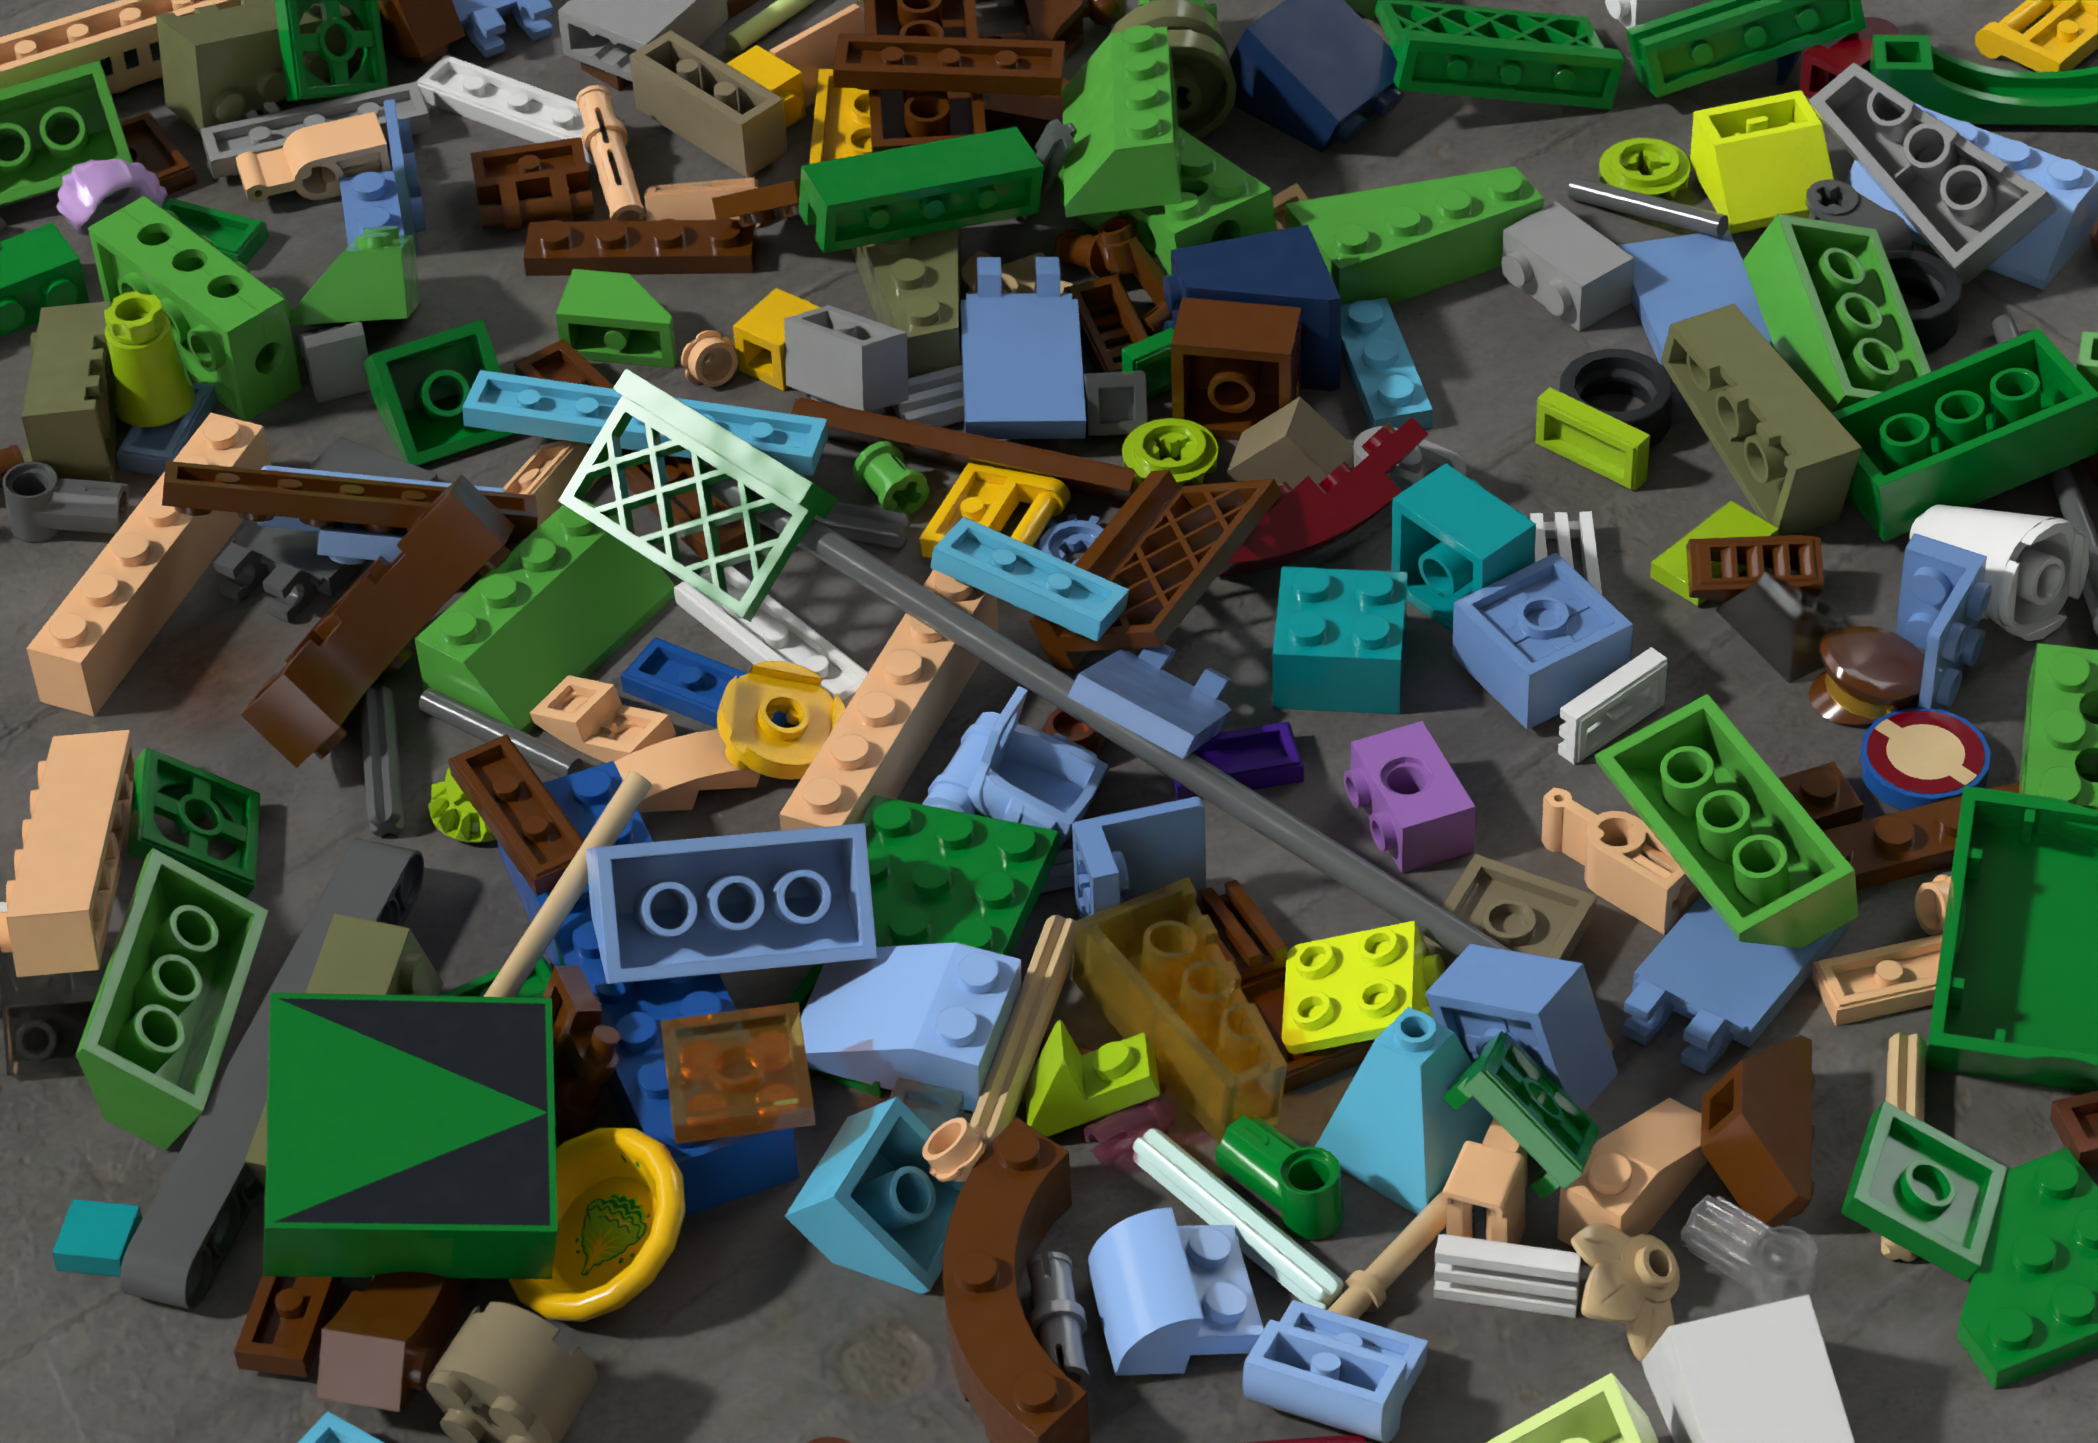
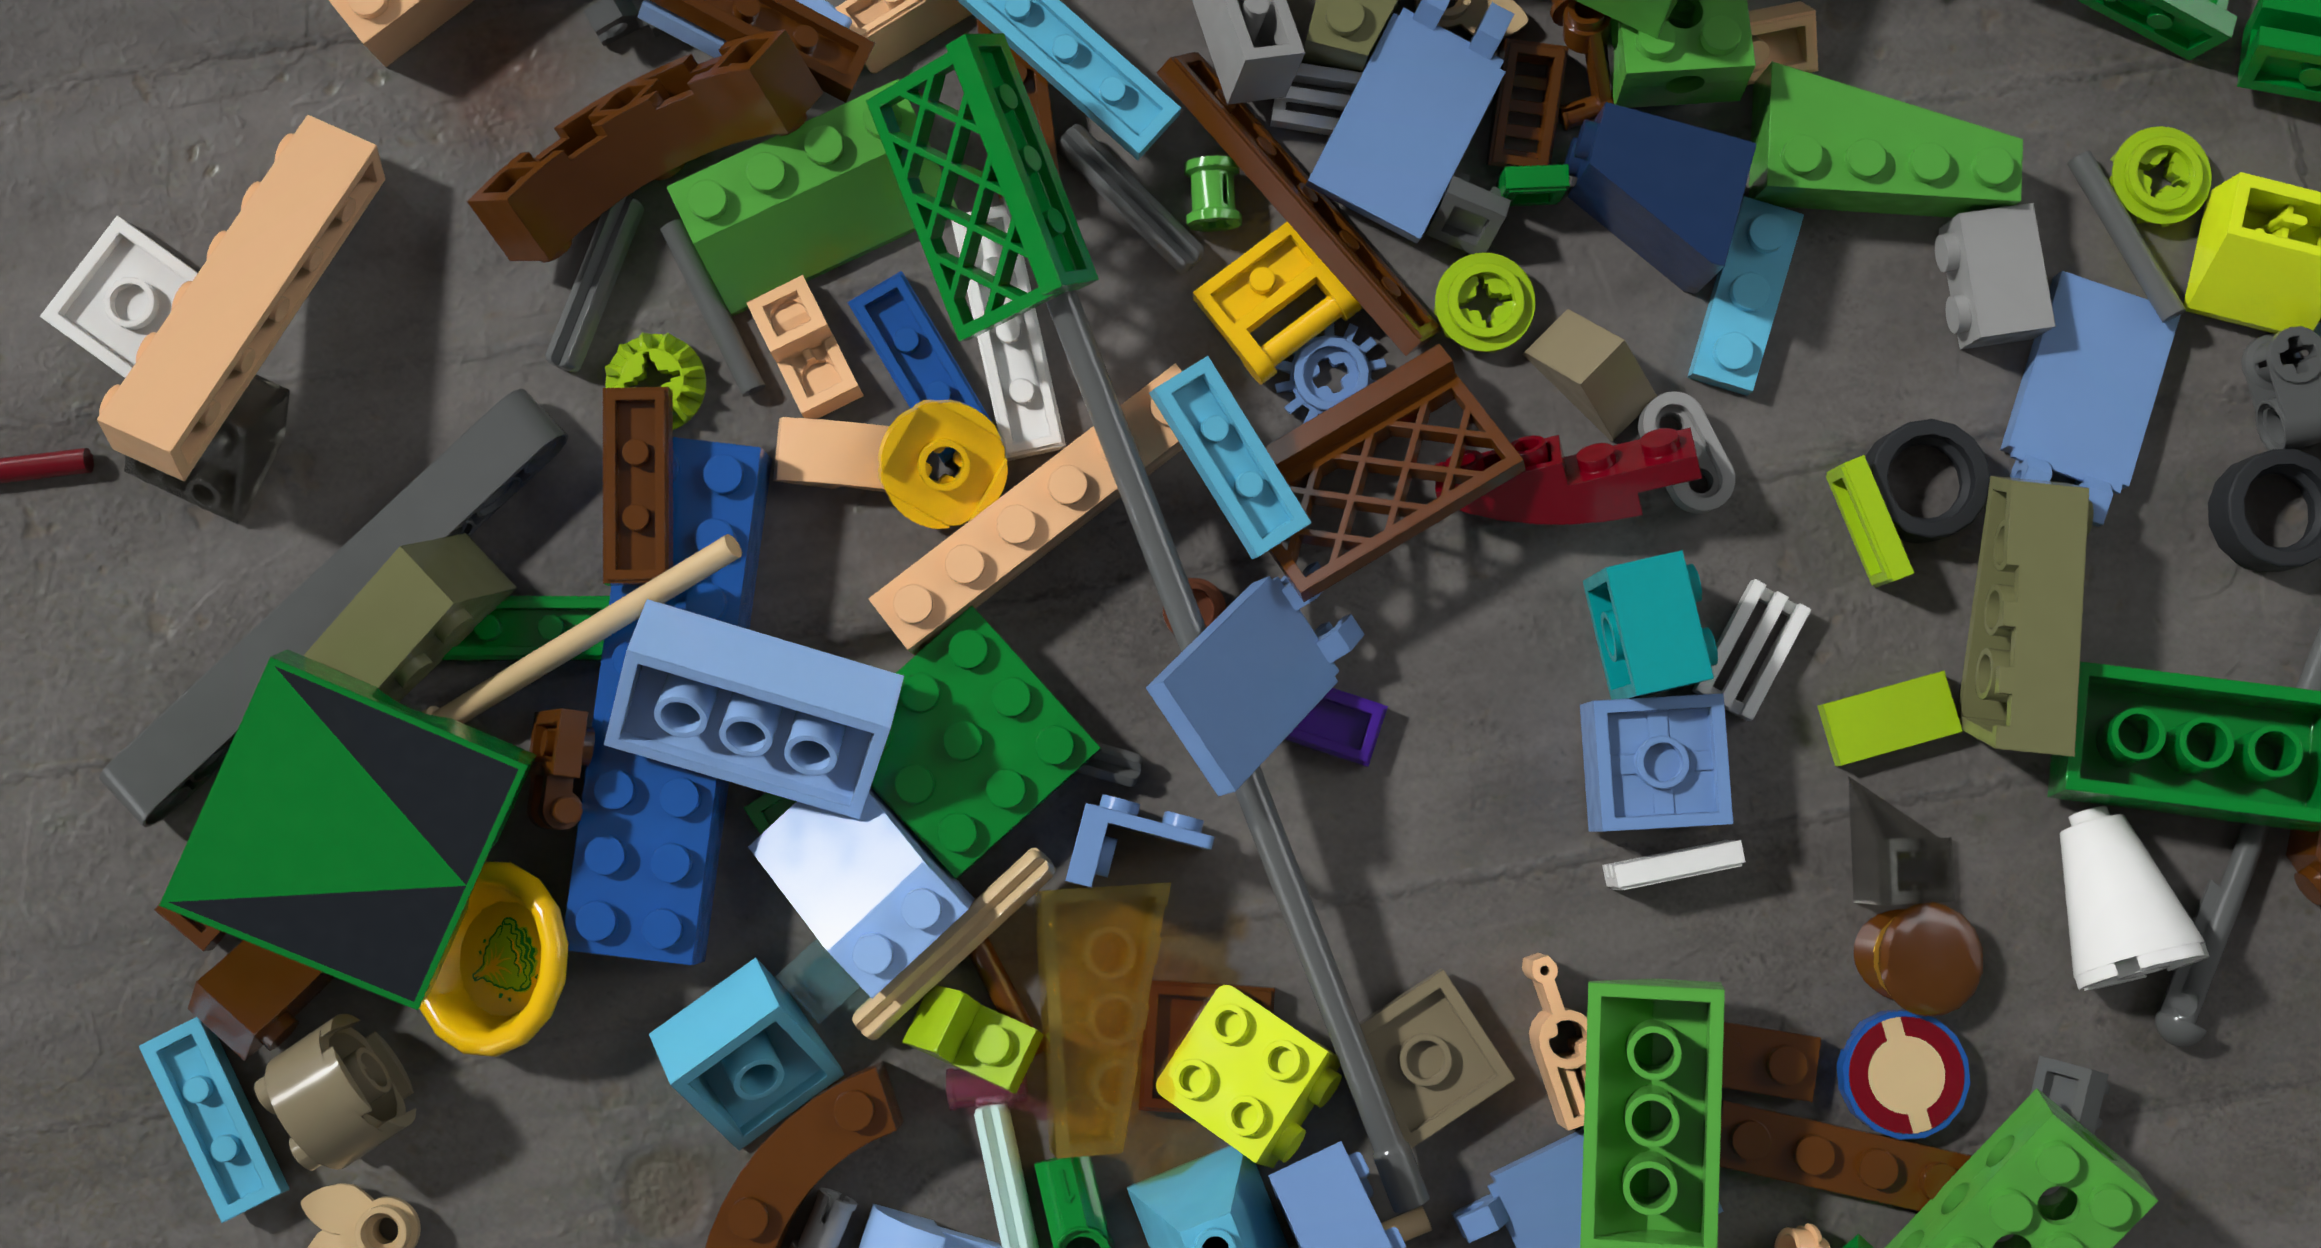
camera: 20 degrees right, 40 degrees up
teal tile [52,1199,143,1277] -> none
bright green slope [76,848,268,1151] -> none
green piece [127,747,260,898] -> none
clear orange plate [660,1002,816,1144] -> none
light blue piece [922,686,1108,848] -> none
light nougat plate [922,1117,987,1182] -> none
reddish brown brick [1171,297,1301,441] -> none
reddish brown tile [1175,880,1288,985] -> none
teal brick [1273,567,1408,715] -> none
medium lavender brick [1344,721,1475,874] -> none
reddish brown slope [1686,535,1824,612] -> none
bright green slope [1743,214,1931,413] -> none
medium blue bracket [1895,533,1992,709] -> none

